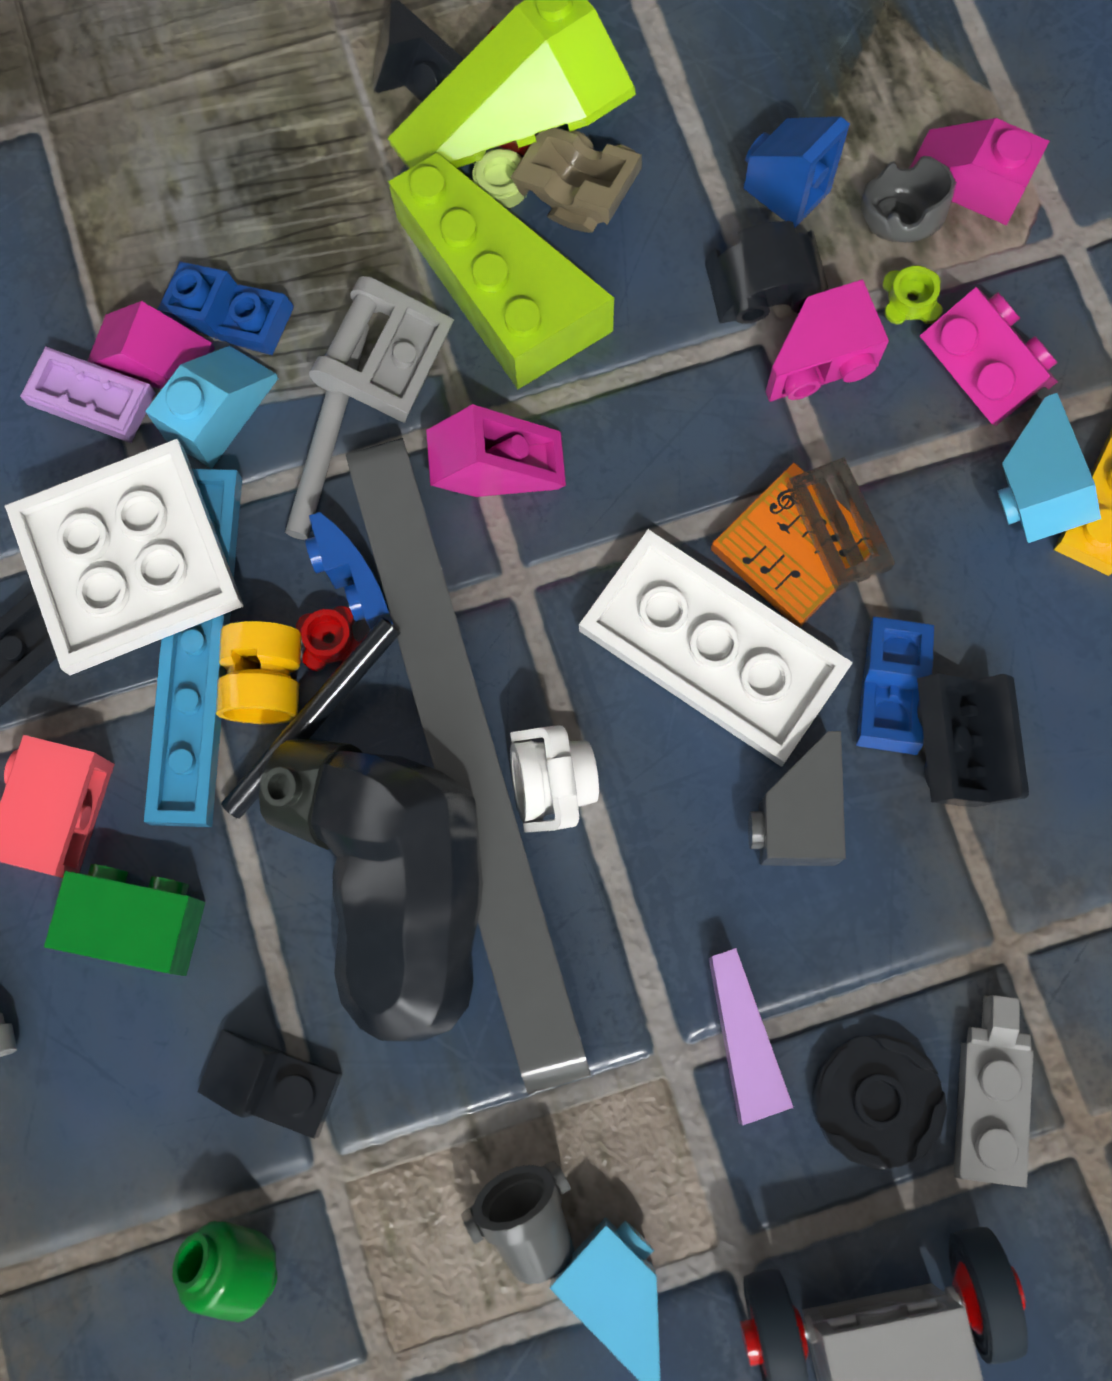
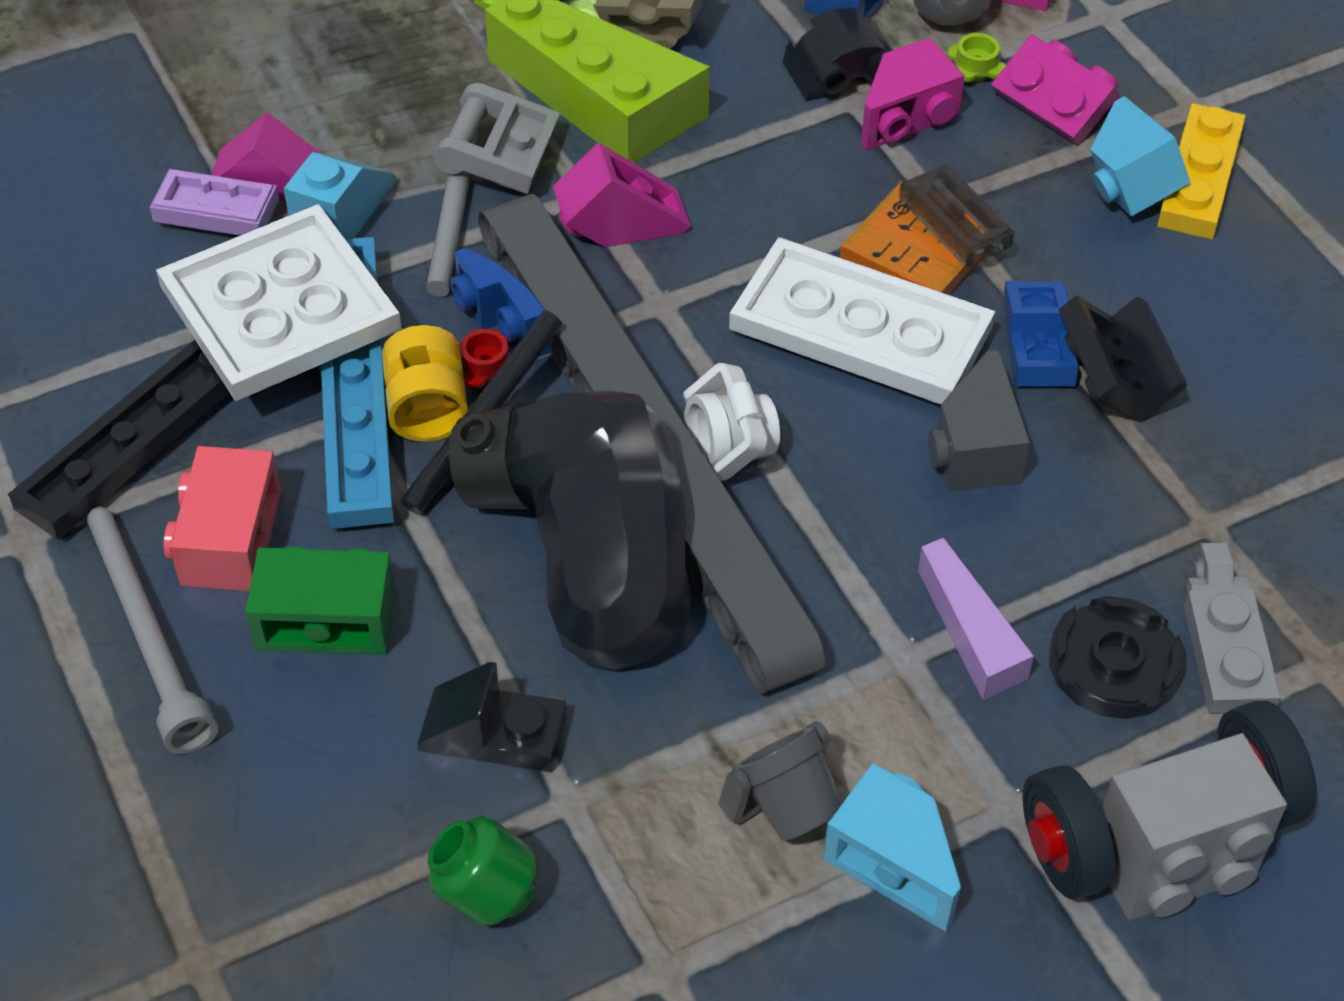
camera: 15 degrees left, 25 degrees down
blue slope [157,262,294,355] -> none

